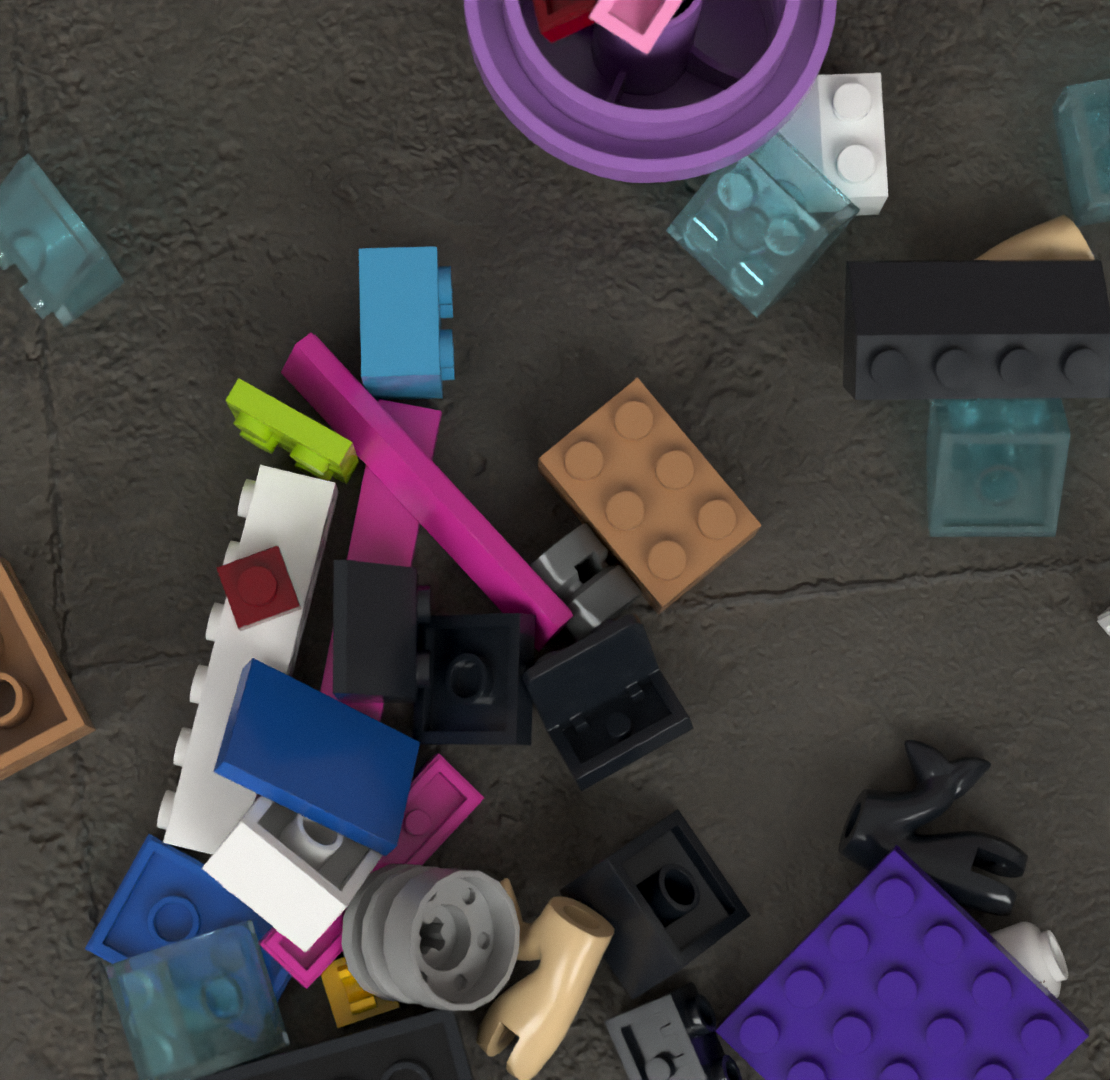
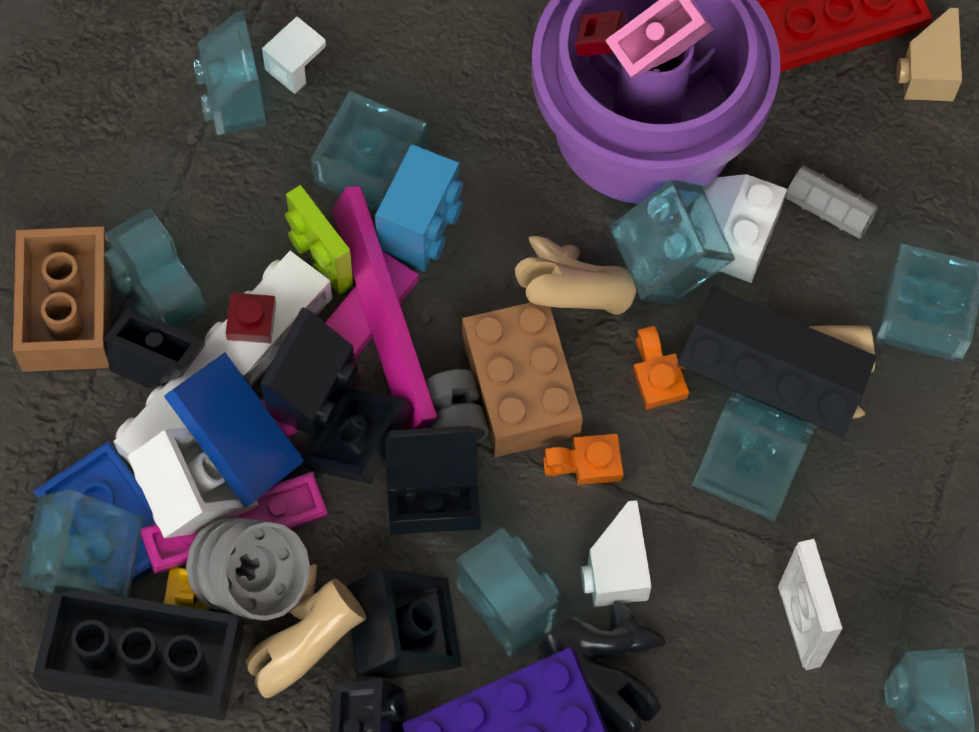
camera: 30 degrees right, 15 degrees down
none -> clear light blue brick [104,207,206,328]
none -> black slope [104,308,205,388]
none -> white panel [262,17,326,94]
none -> clear light blue brick [311,91,427,210]
none -> clear light blue brick [457,527,560,658]
none -> tan piece [515,236,636,315]
none -> orange plate [543,434,624,485]
none -> white slope [581,500,652,607]
none -> orange plate [632,326,689,410]
none -> light grey axle [785,165,879,239]

